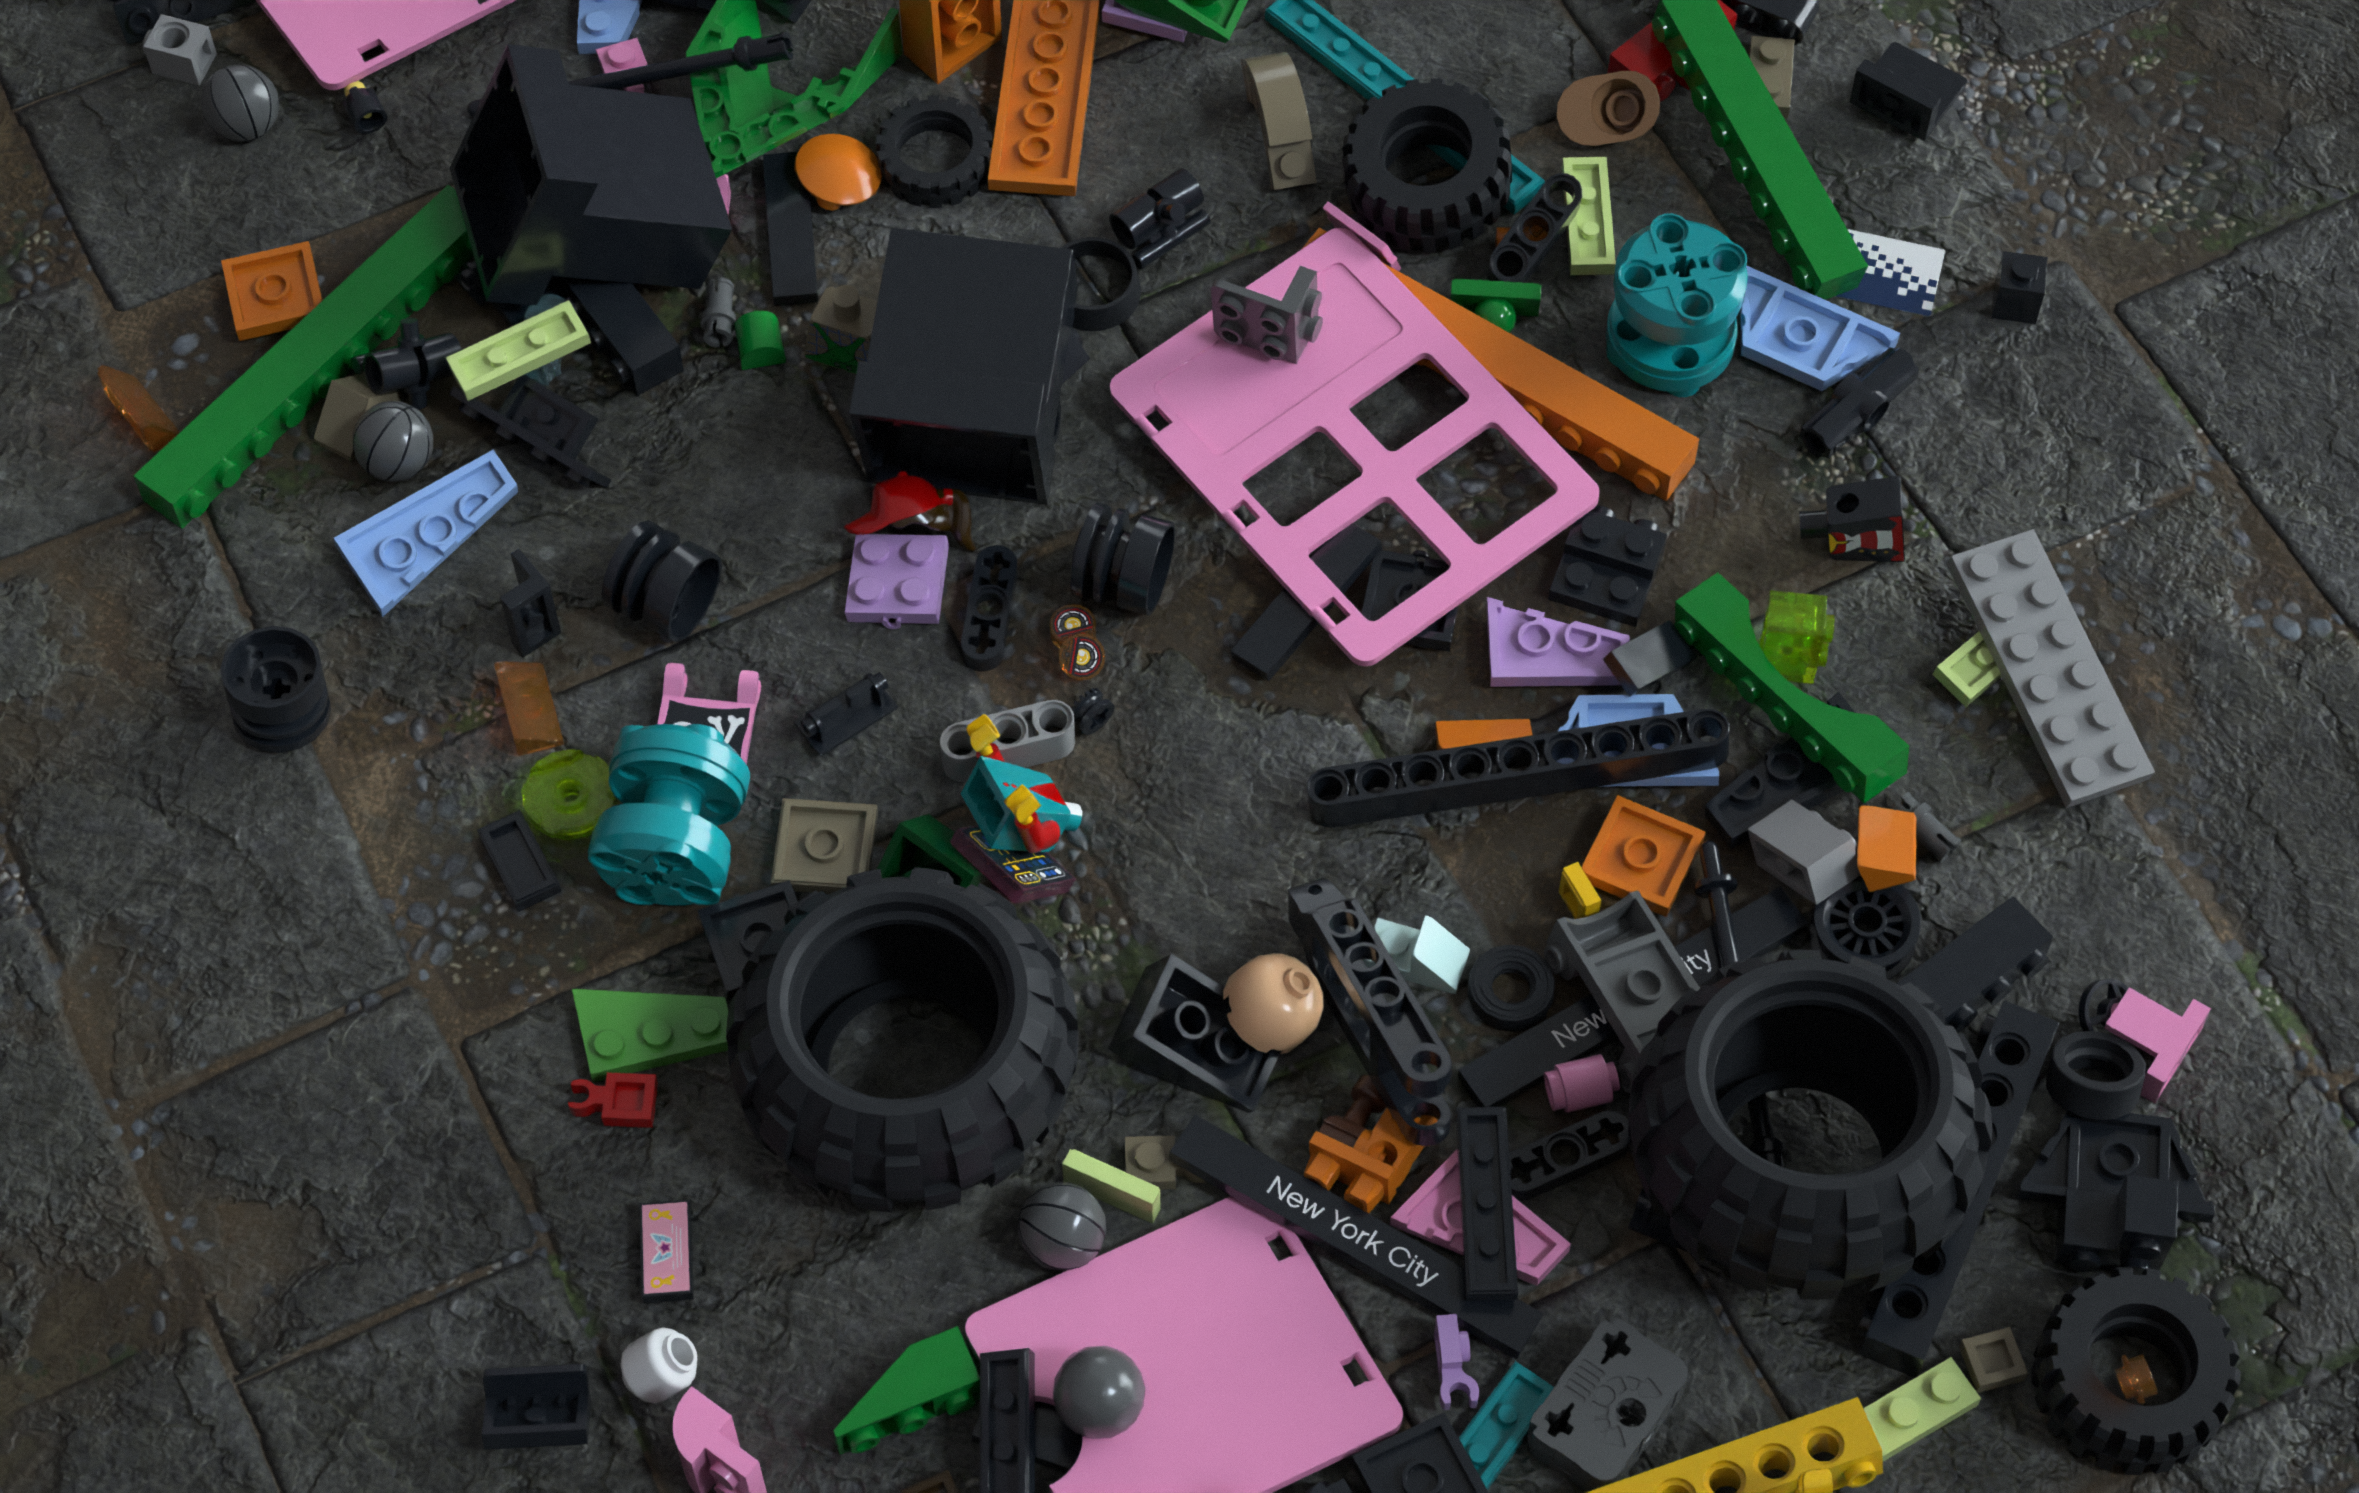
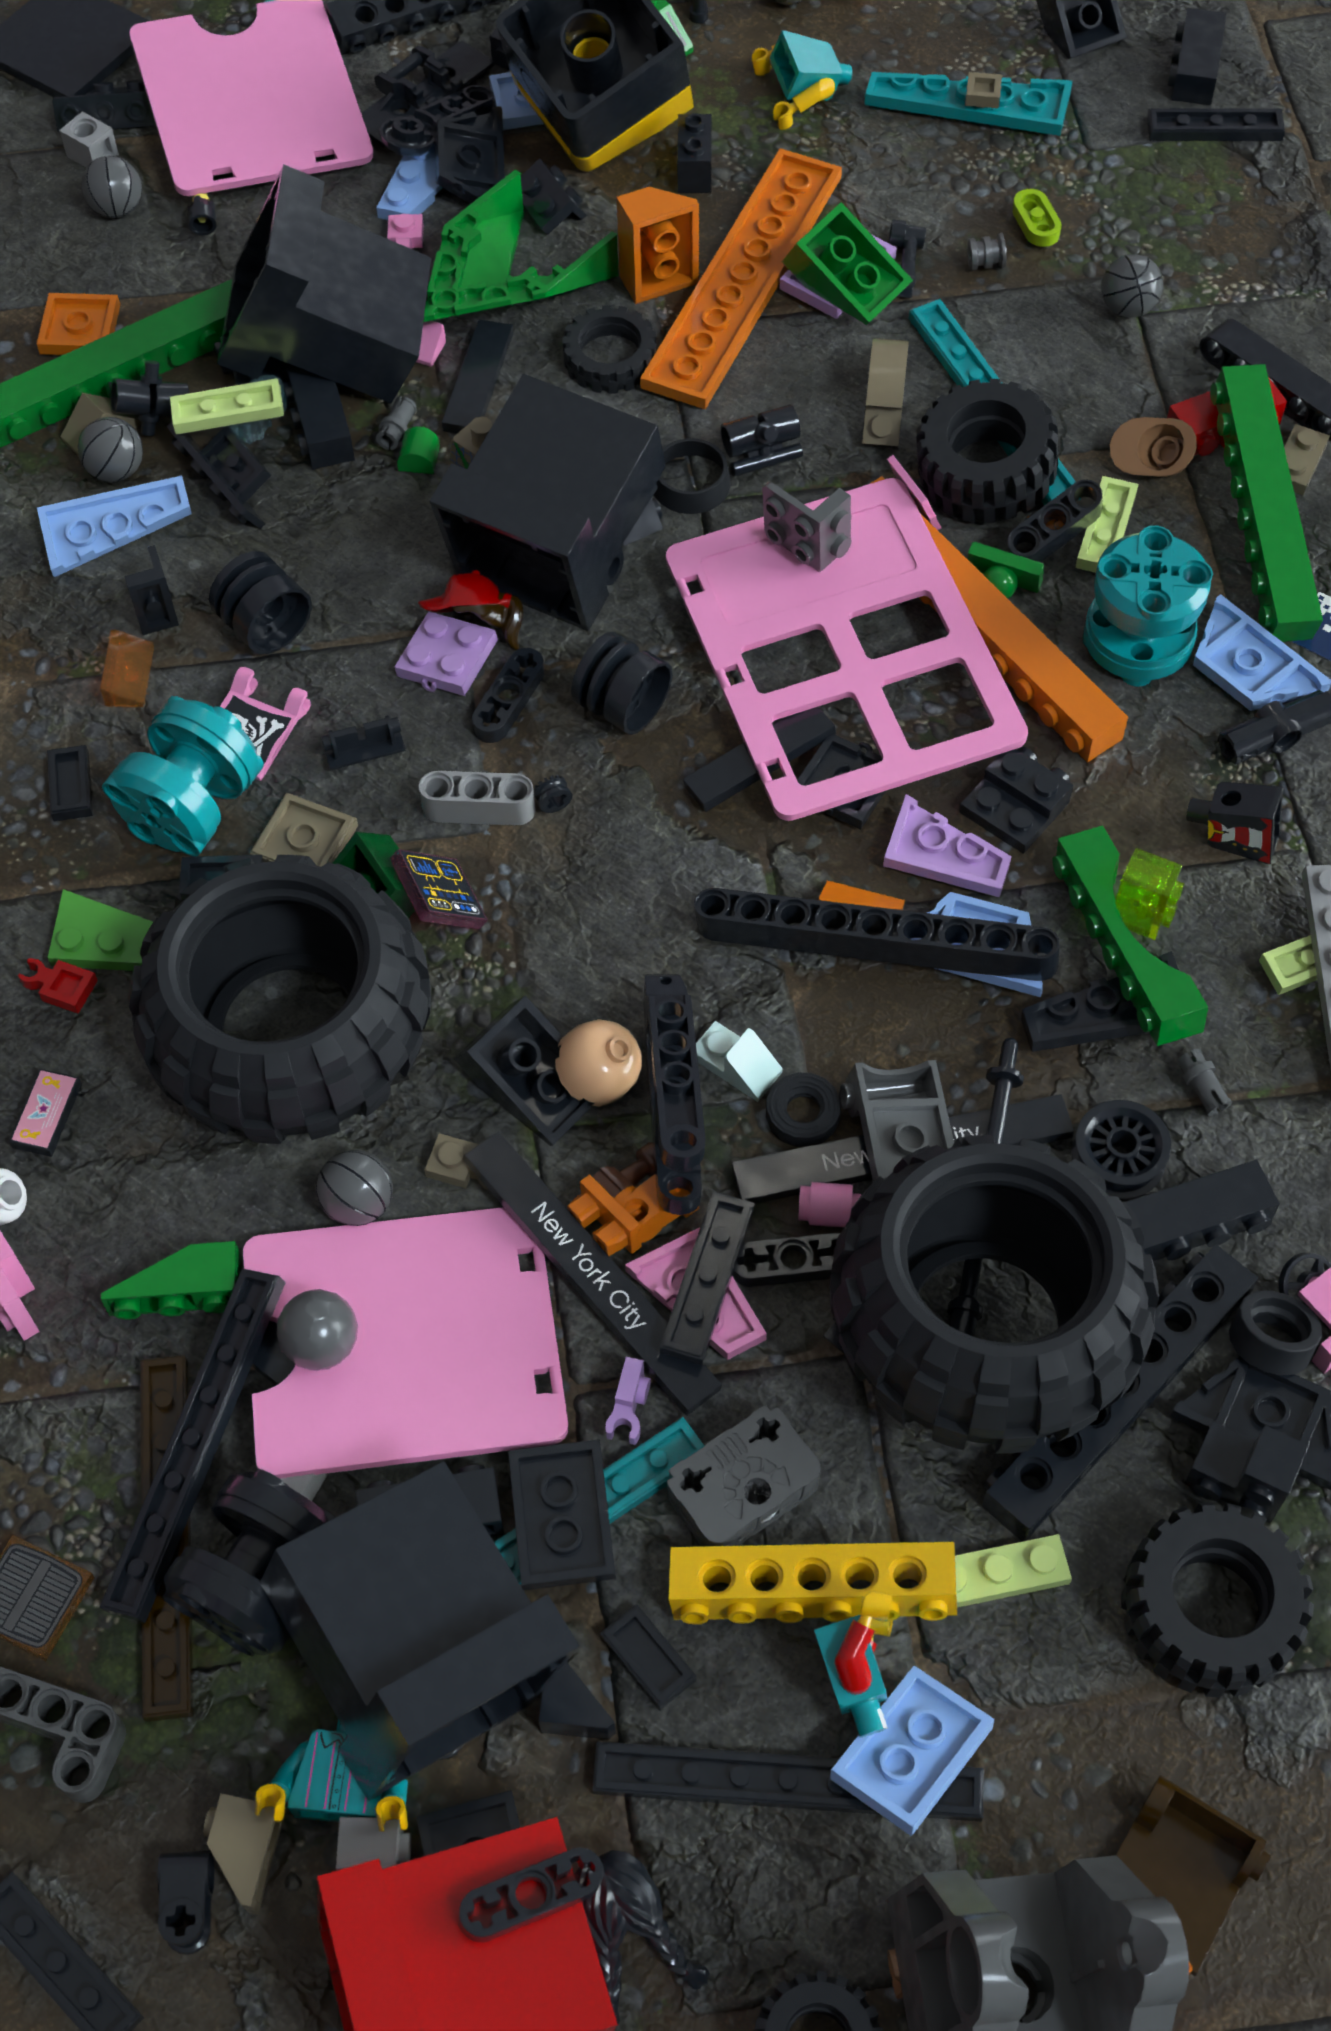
camera: 20 degrees right, 0 degrees up
black bar [467,31,794,117] -> none
clear neon green plate [521,749,618,840] -> none
orange dish [794,134,882,211] -> none
torso [961,714,1082,853] -> none
tile [1050,604,1096,652] -> none
tile [1058,632,1105,680] -> none
yellowish green tile [1062,1149,1161,1224] -> none
yellow tile [1559,862,1601,919] -> none
orange plate [1582,795,1706,917] -> none
black tile [1603,620,1697,697] -> none
light grey brick [1747,800,1861,905] -> none
orange slope [1857,806,1917,892] -> none
dark tan plate [1959,1327,2028,1393] -> none
clear orange plate [2114,1354,2158,1404] -> none

